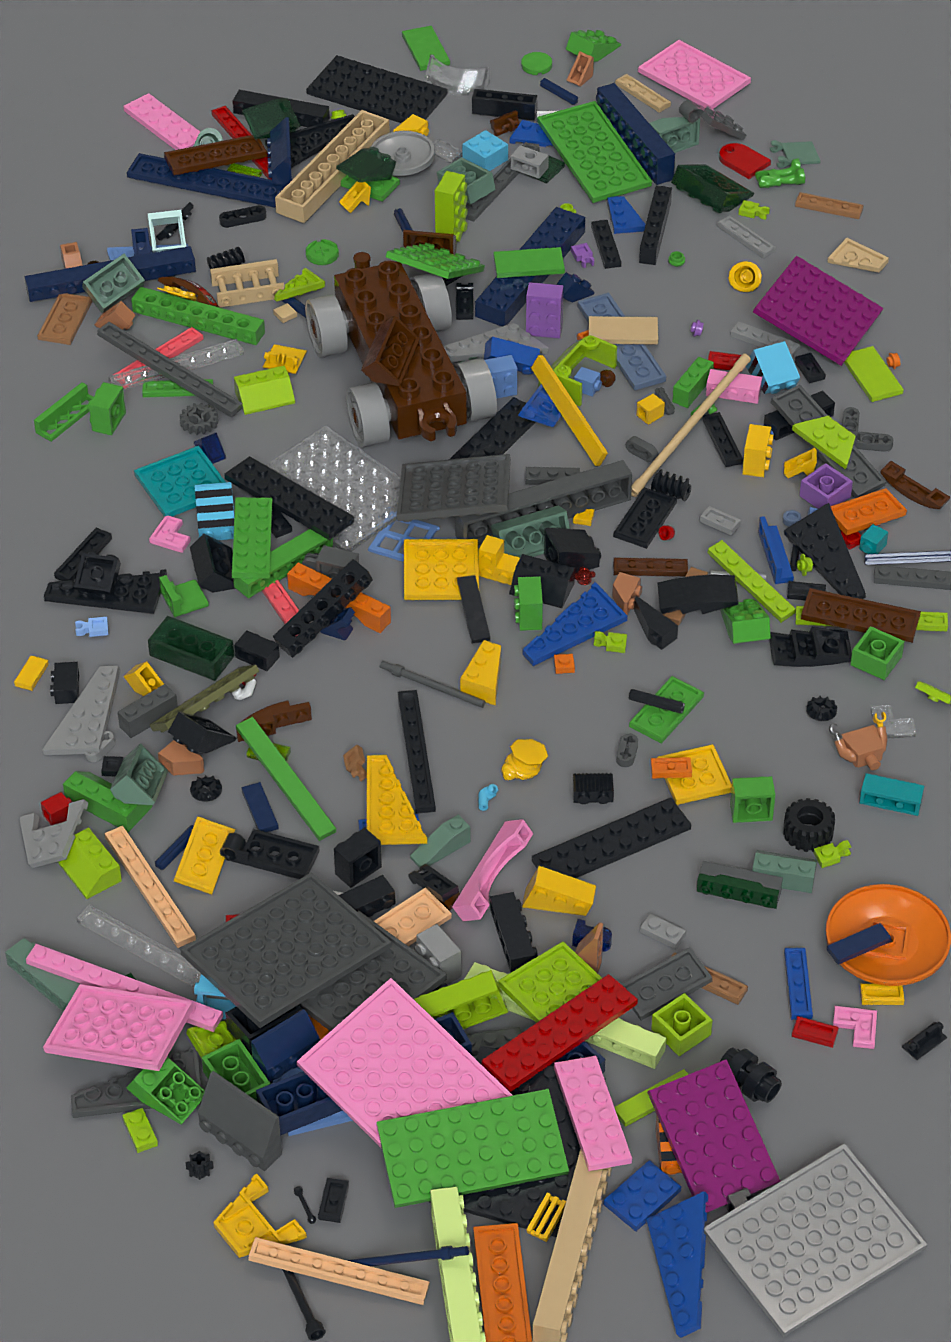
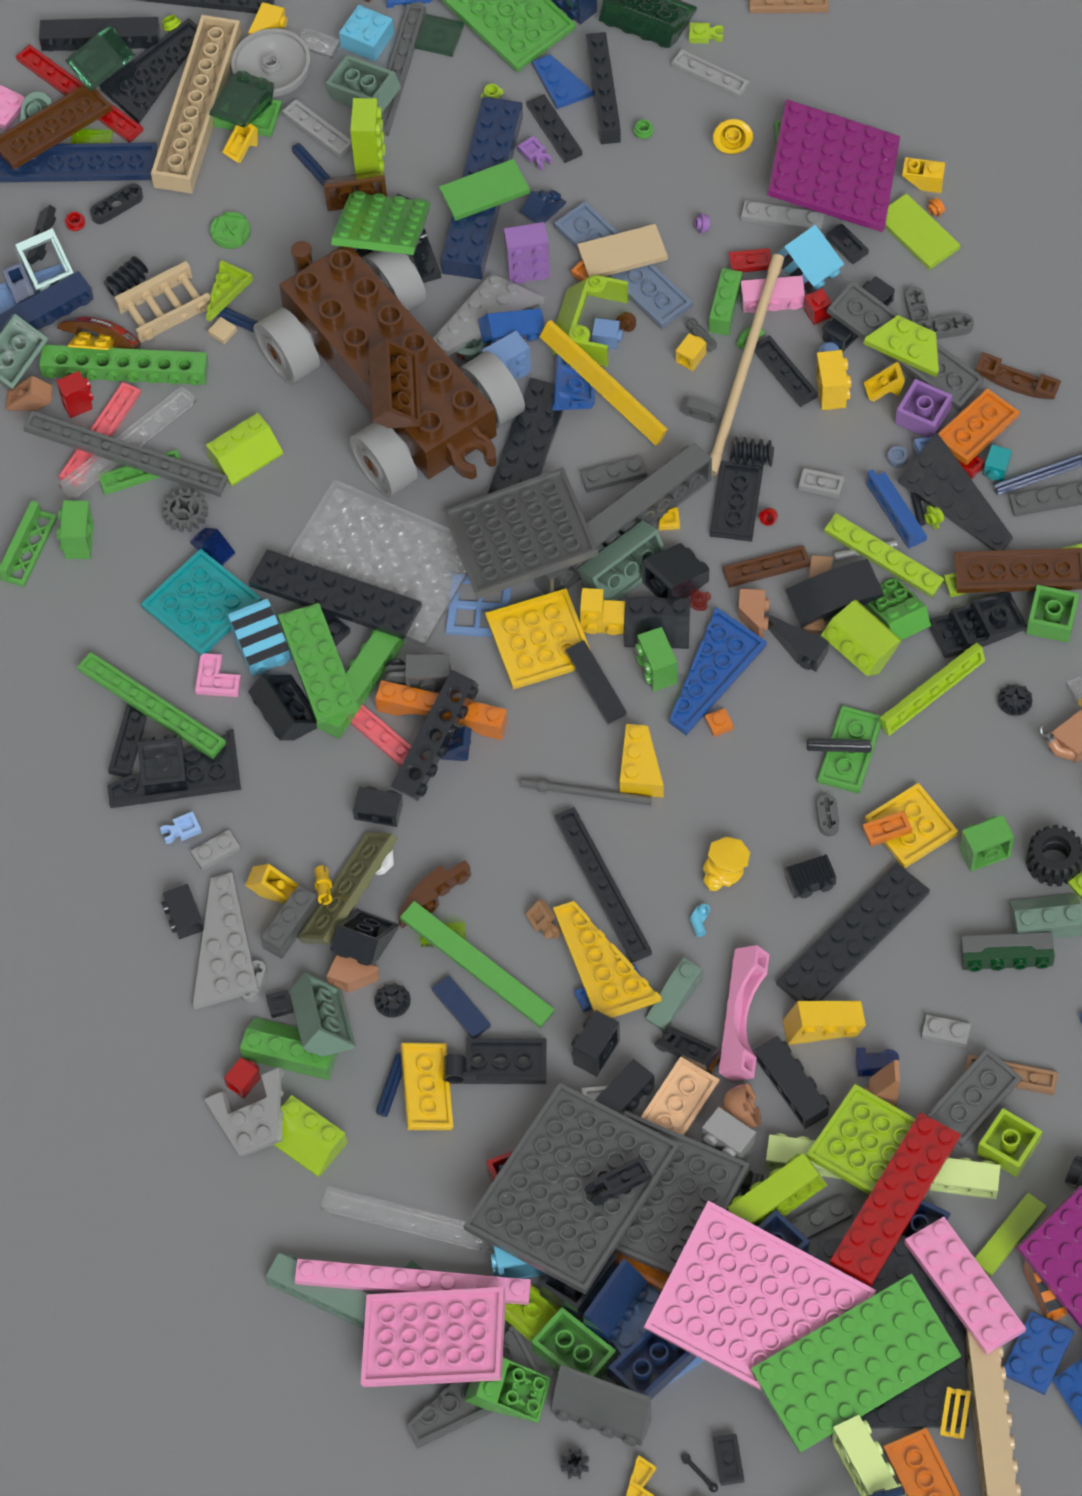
camera: 15 degrees left, 15 degrees up
yellow tile [14,655,49,691] -> none
light nougat plate [105,826,196,948] -> none
lime plate [122,1108,158,1153] -> none
clear green brick [148,615,235,681] -> none
bright green bracket [159,575,209,617] -> none
yellow hinge [263,344,307,374] -> none
dark blue slope [267,117,292,185] -> none
light grey brick [511,145,549,178] -> none
lime plate [593,631,627,653] -> none
black tile [787,581,826,601] -> none
tan wing [828,238,889,273] -> none
none -> red brick [56,371,94,419]
none -> red plate [65,212,85,231]
none -> bright green tile [77,652,226,759]
none -> light grey plate [191,830,241,871]
none -> light grey plate [282,99,352,158]
none -> yellow pin [314,865,332,905]
none -> black hinge [584,1157,652,1206]
none -> nougat cylinder [720,1083,761,1129]
none -> red brick [804,288,832,325]
none -> lime slope [821,600,902,676]
none -> lime plate [880,643,985,736]
none -> yellow slope [902,157,946,193]

